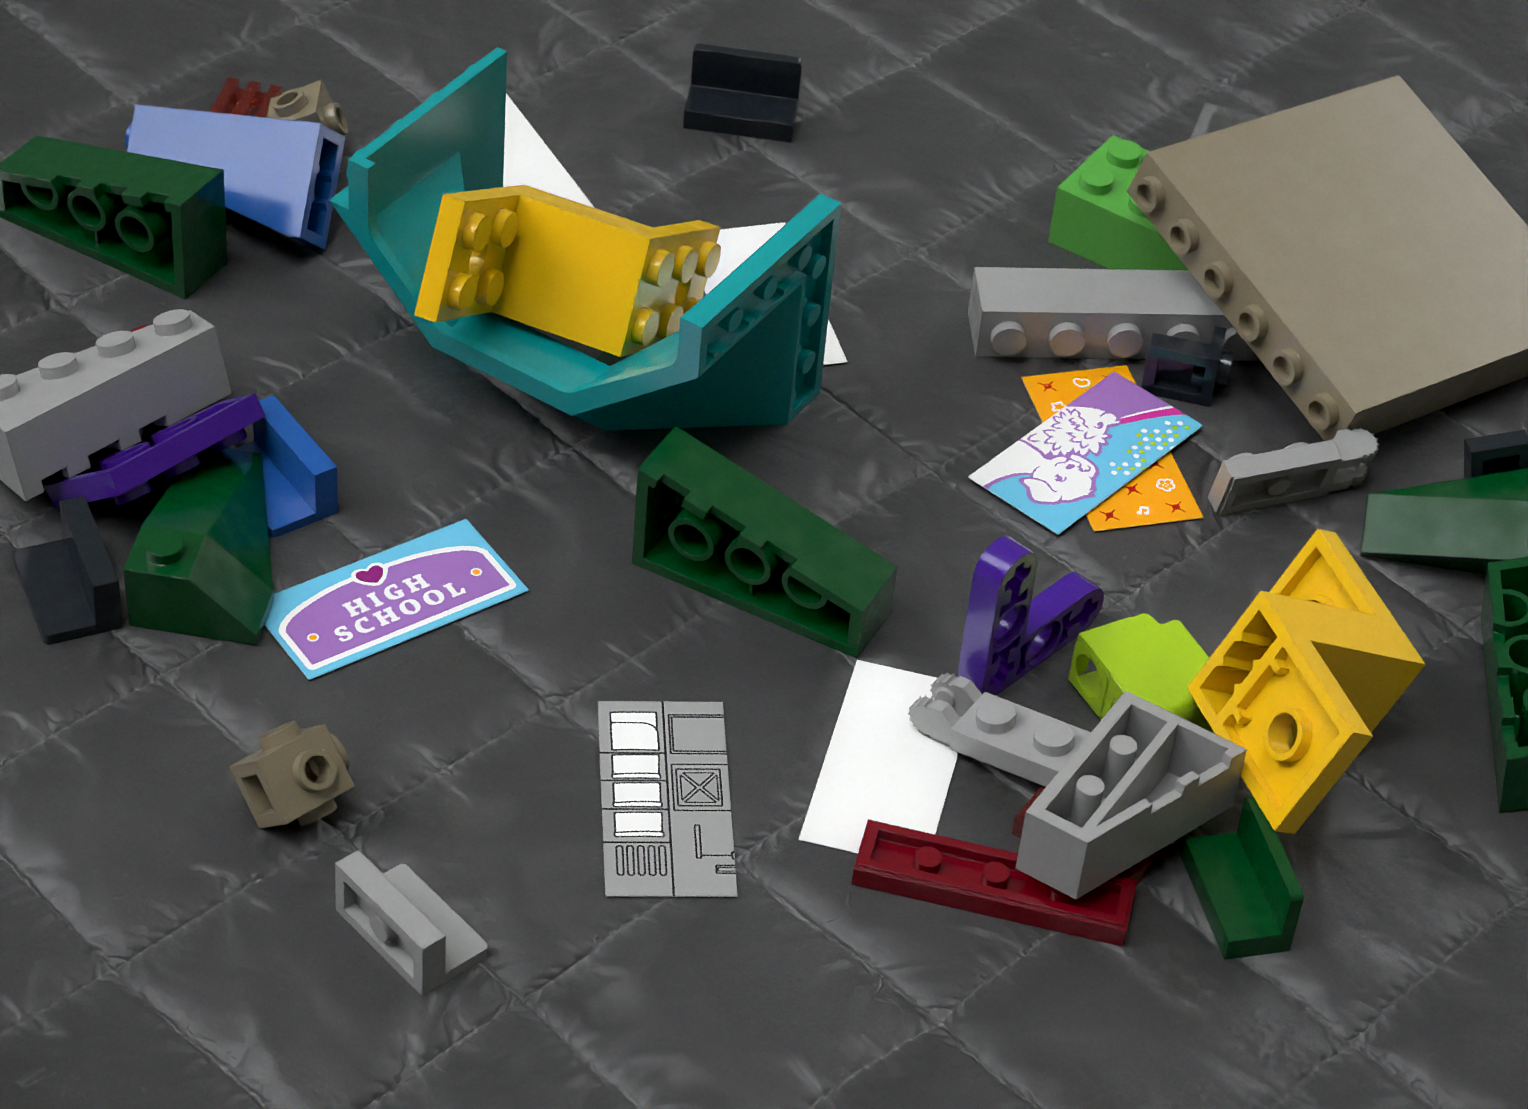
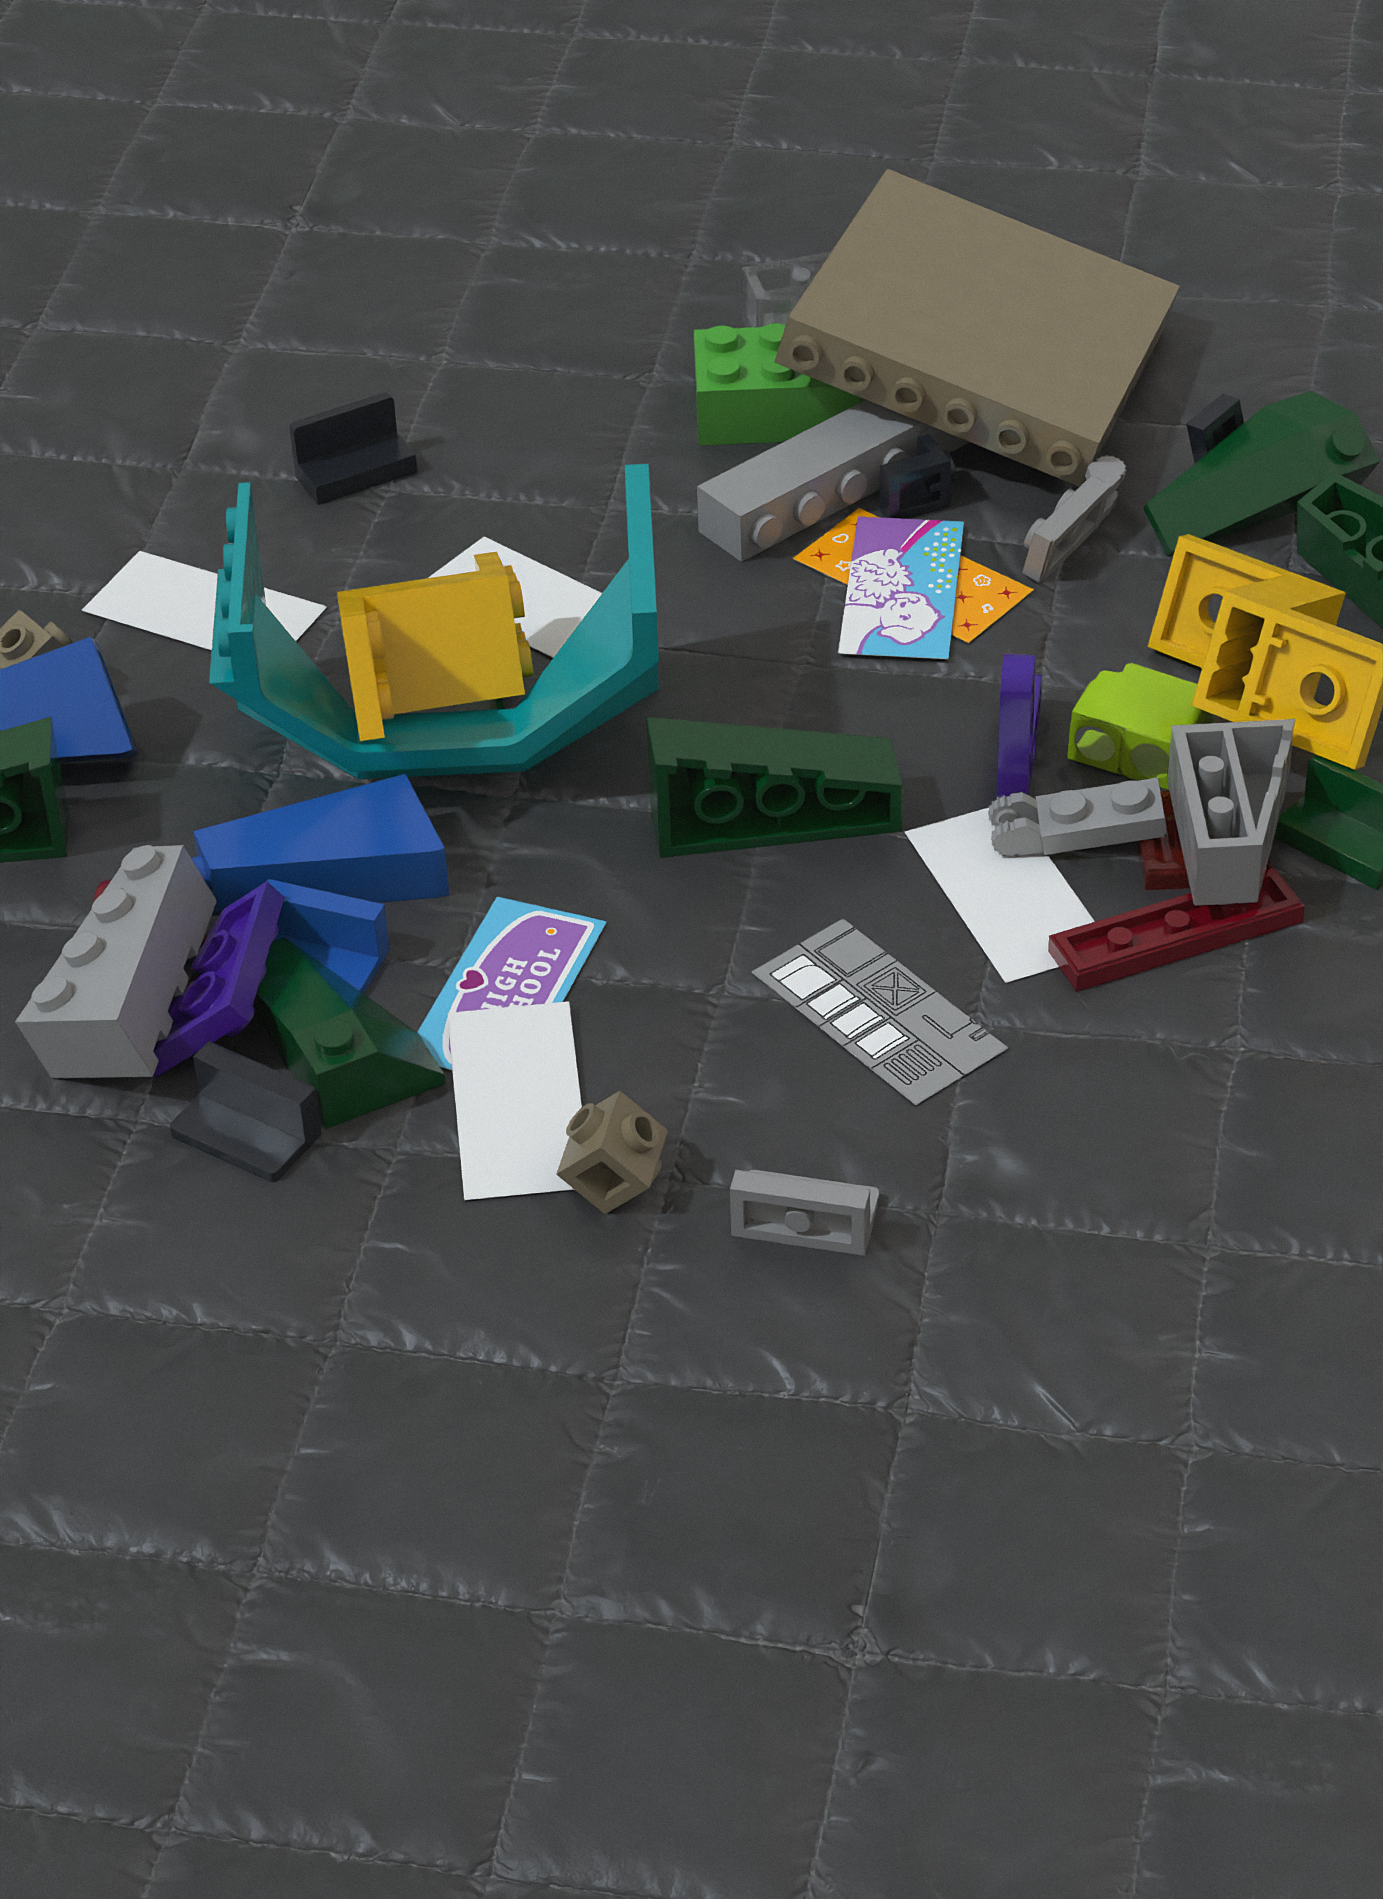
camera: 30 degrees left, 0 degrees up
none -> blue slope [191,774,449,916]
none -> white sticker [447,1001,582,1200]

